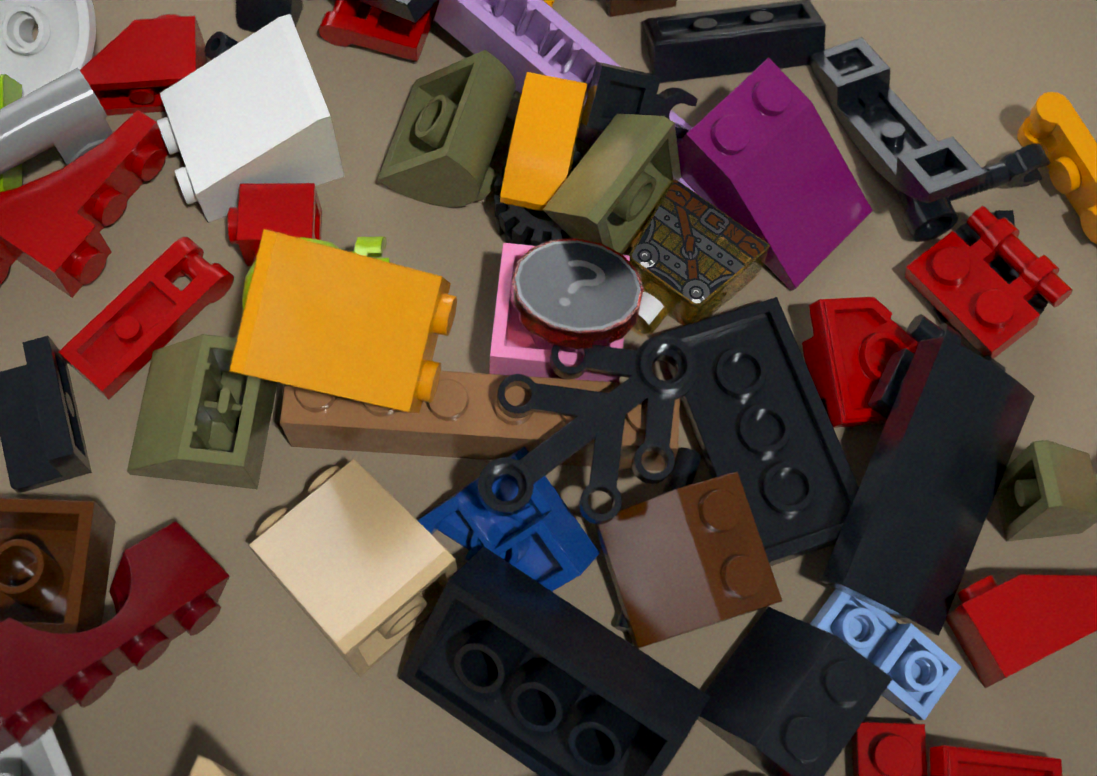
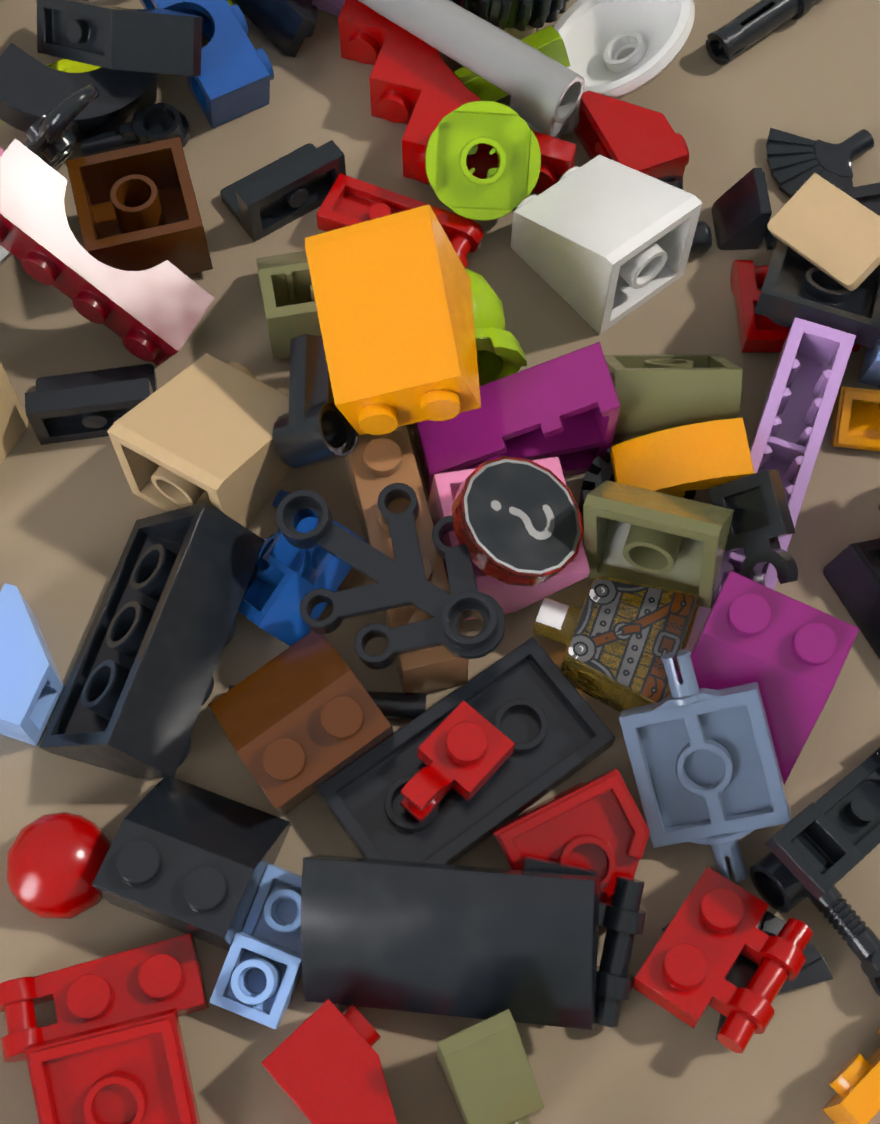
camera: 75 degrees right, 5 degrees down
red brick [228,183,322,266] -> none
none -> black panel [25,364,157,445]
none -> black piece [272,334,358,469]
none -> red plate [400,700,515,823]
none -> magenta wedge [414,342,620,497]
none -> lime plate [425,101,541,220]
none -> sand blue plate [619,649,791,882]

